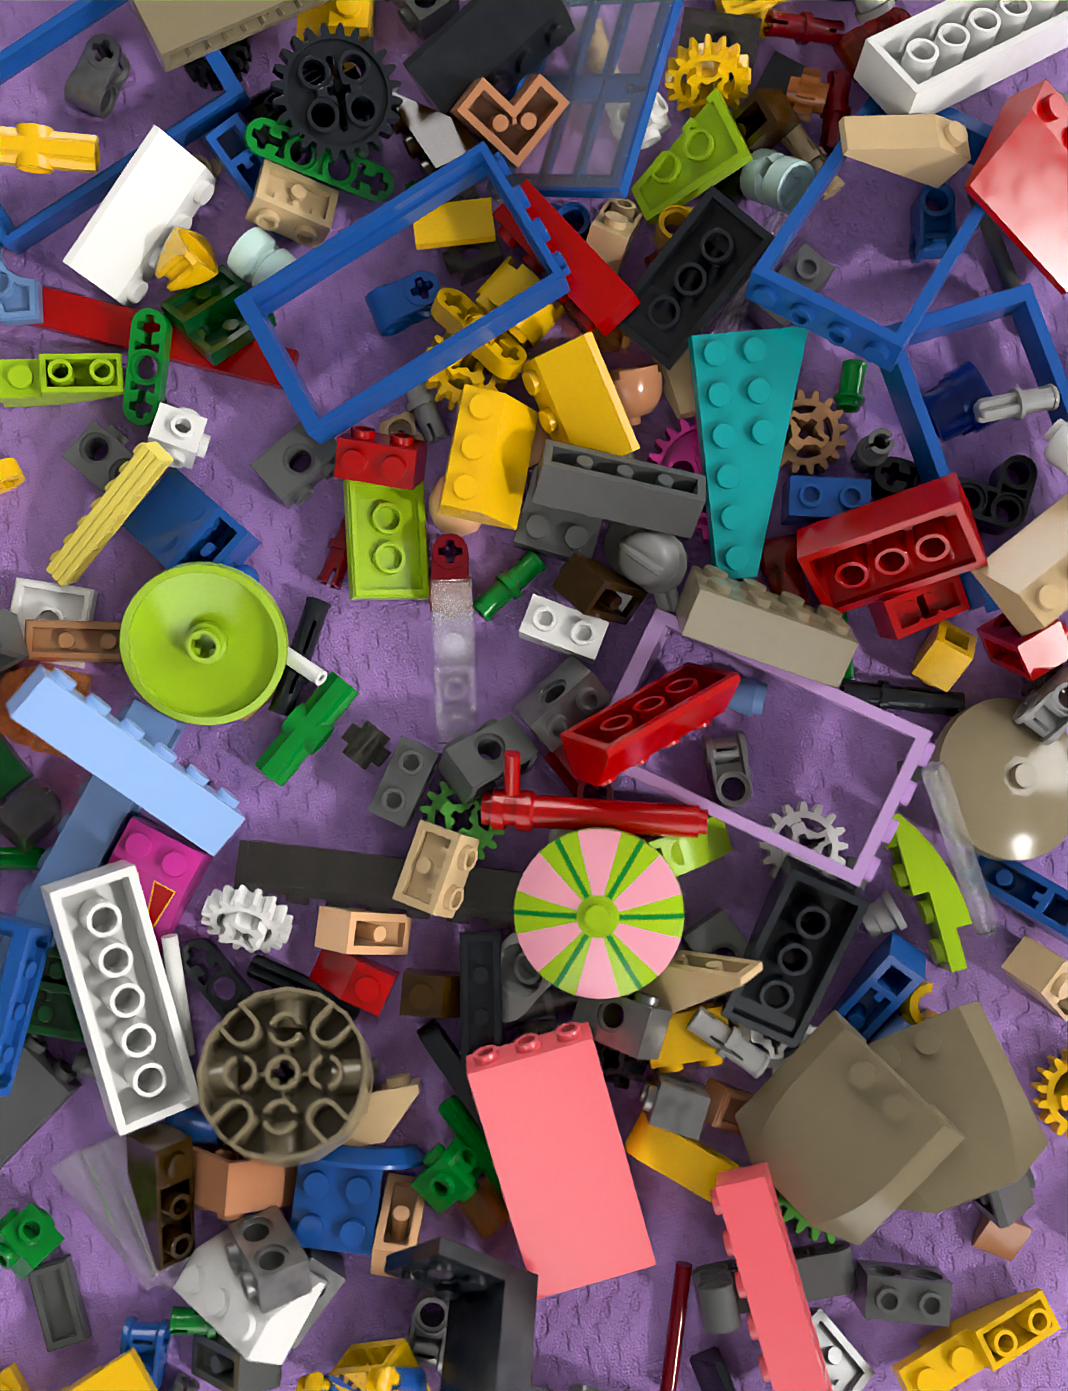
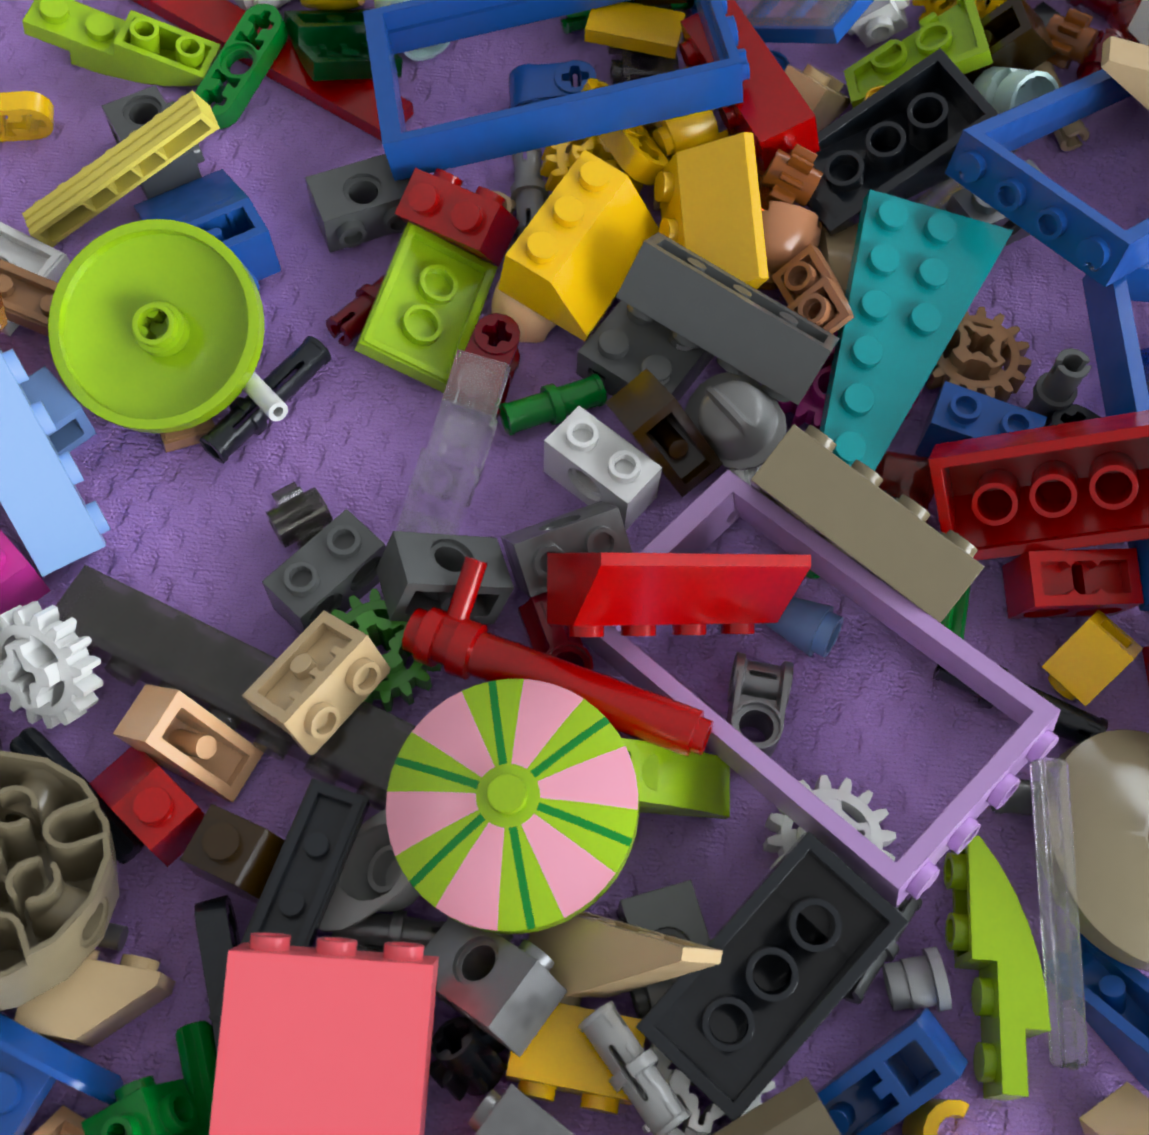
camera: 15 degrees right, 20 degrees down
white brick [147,402,211,470] -> none
green piece [254,671,360,787] -> none
green pin [833,359,867,413] -> none
none -> dark orange gear [760,144,823,207]
none -> nougat slope [771,244,854,334]

